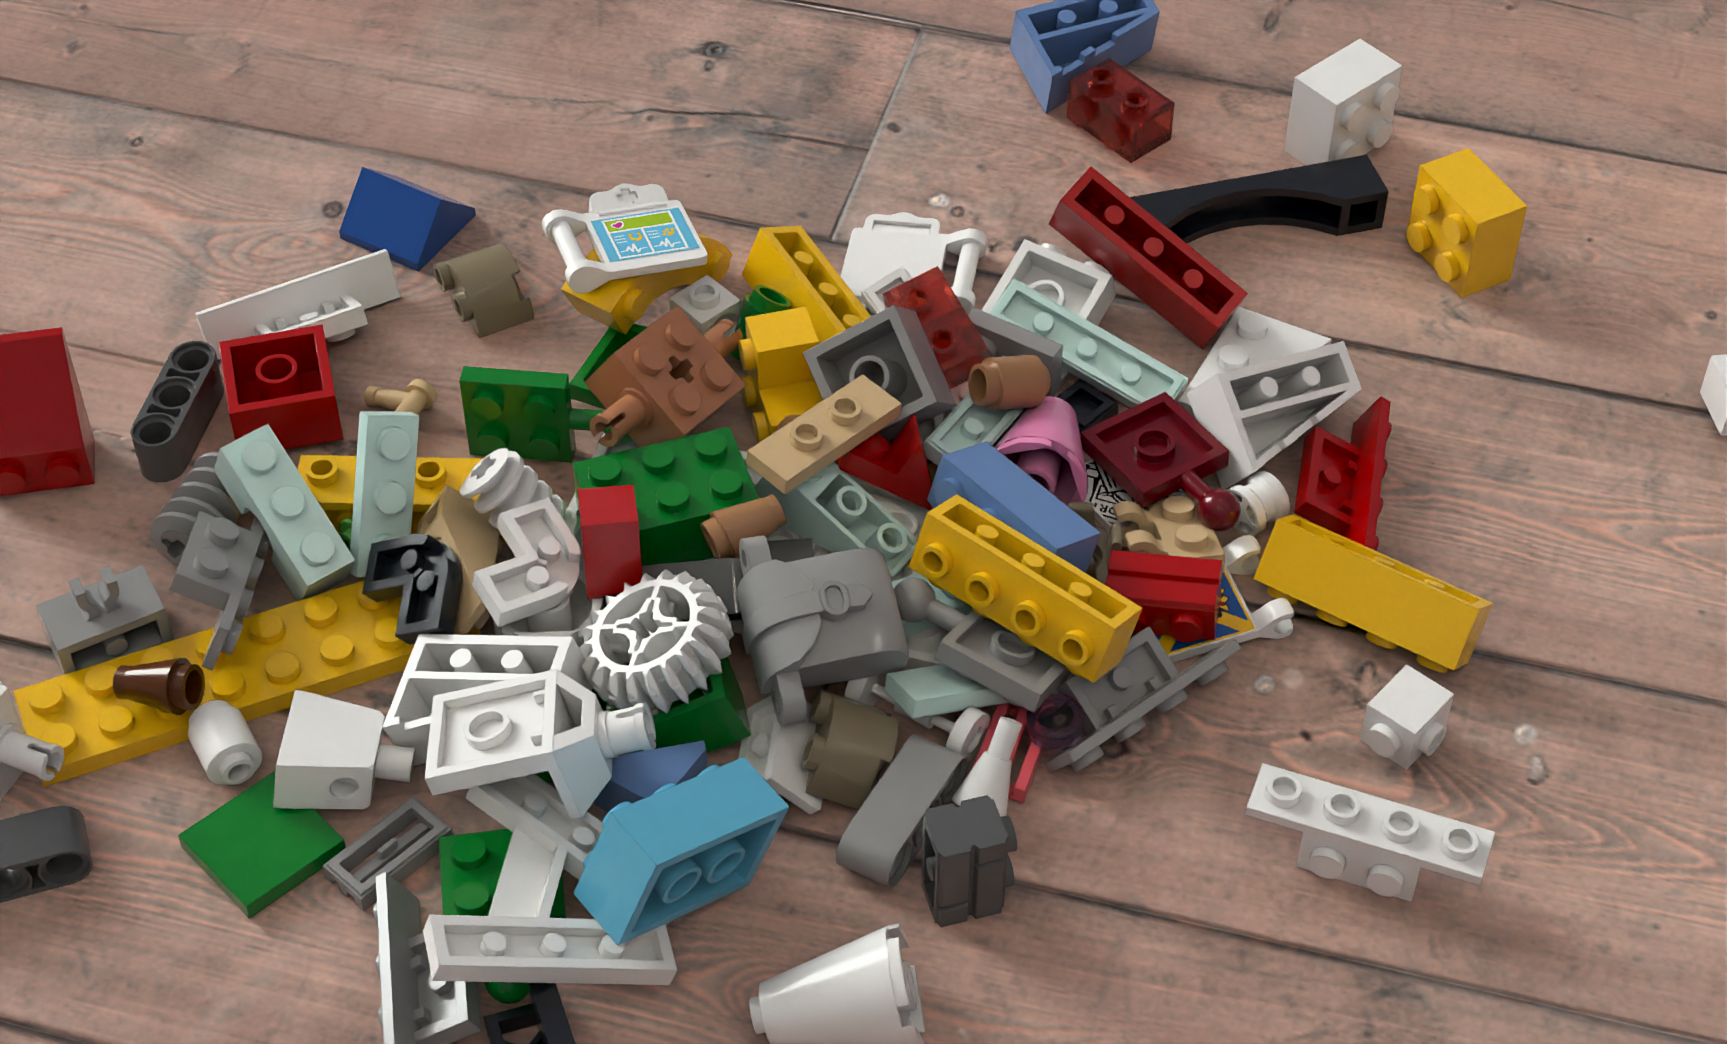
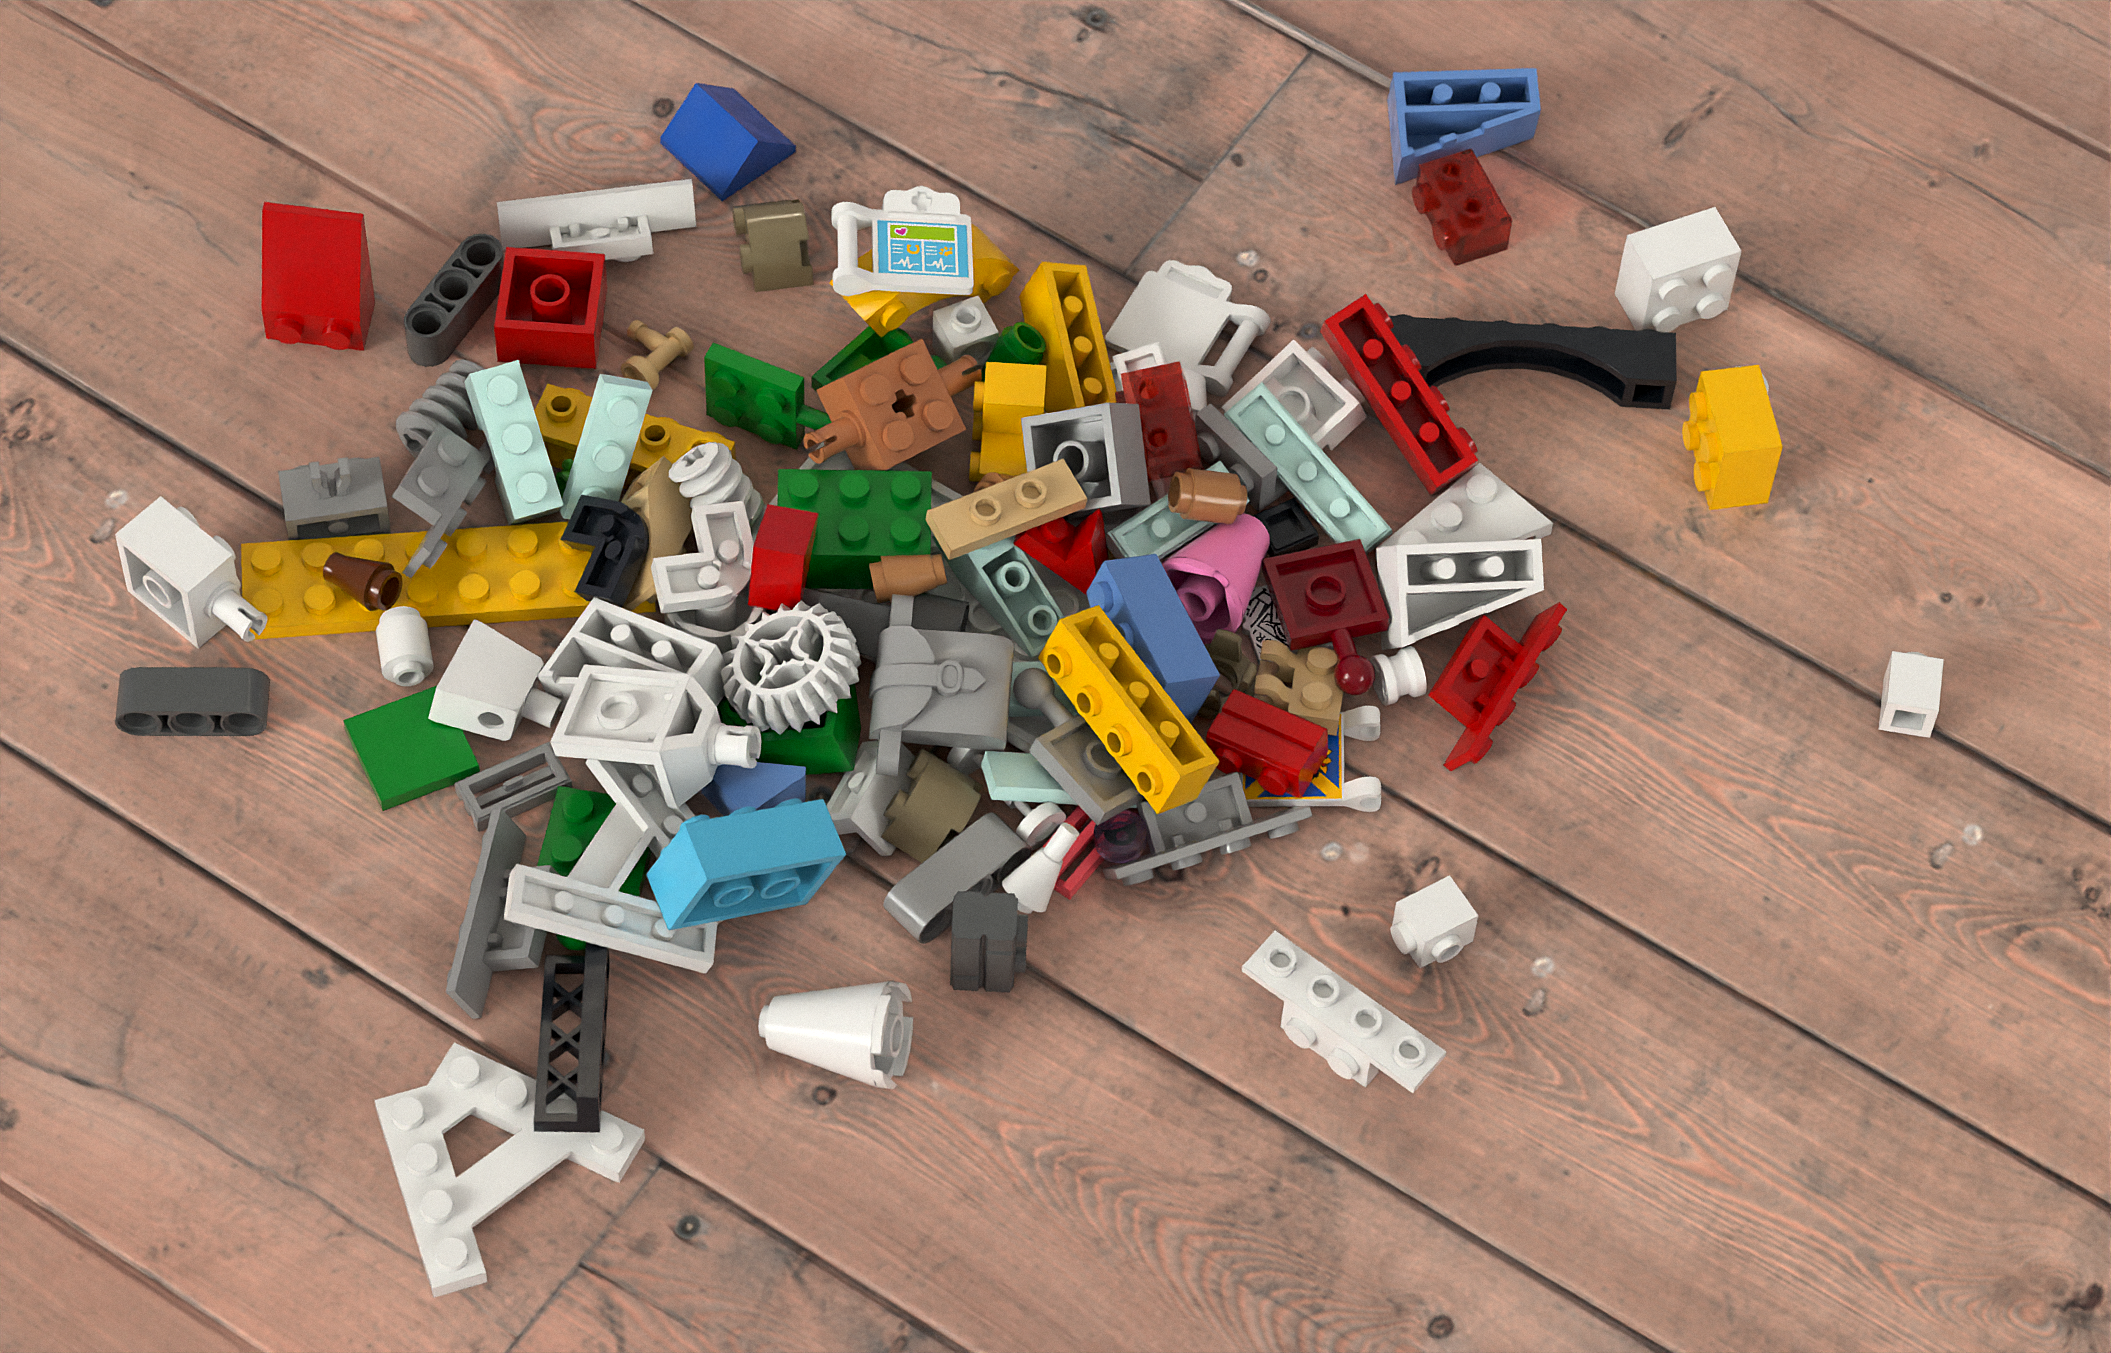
camera: 15 degrees right, 10 degrees up
yellow brick [1253,514,1493,673] -> none

